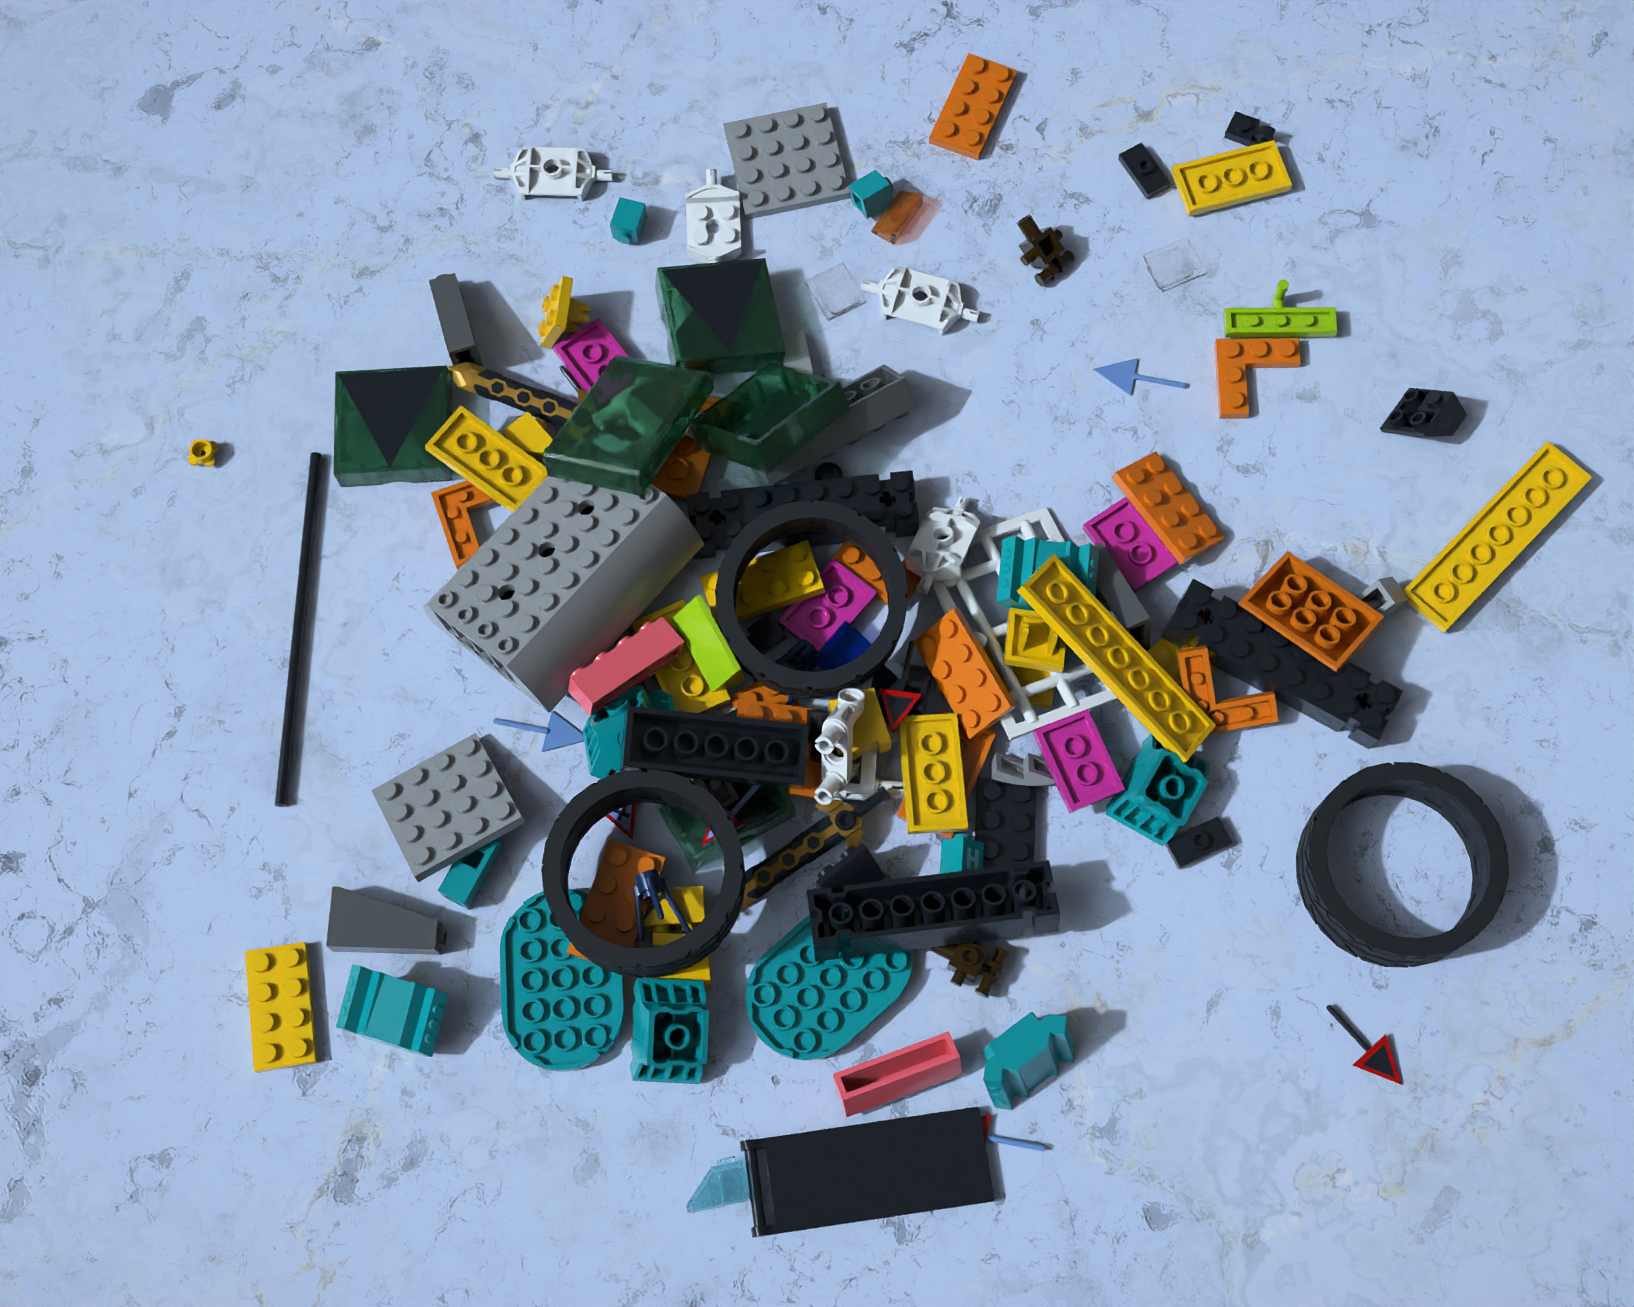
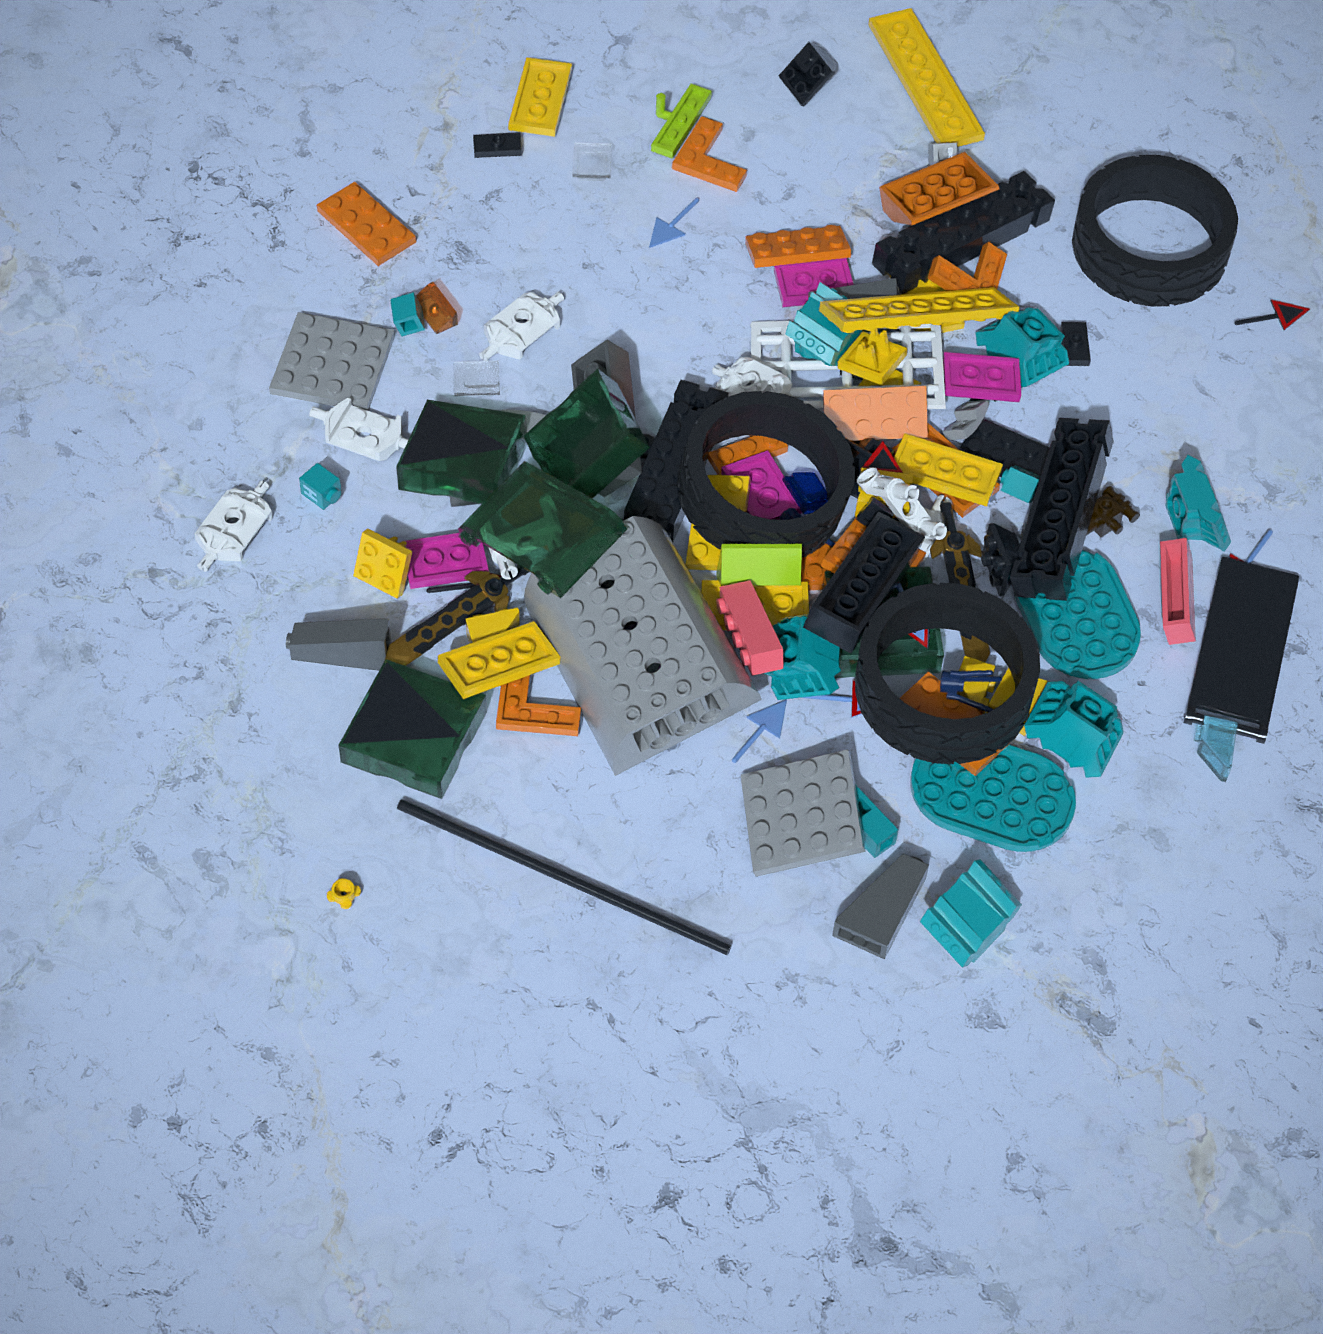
camera: 70 degrees left, 15 degrees down
yellow plate [245,942,318,1073] -> none
dark brown piece [1016,214,1075,286] -> none
black plate [1224,111,1276,146] -> none

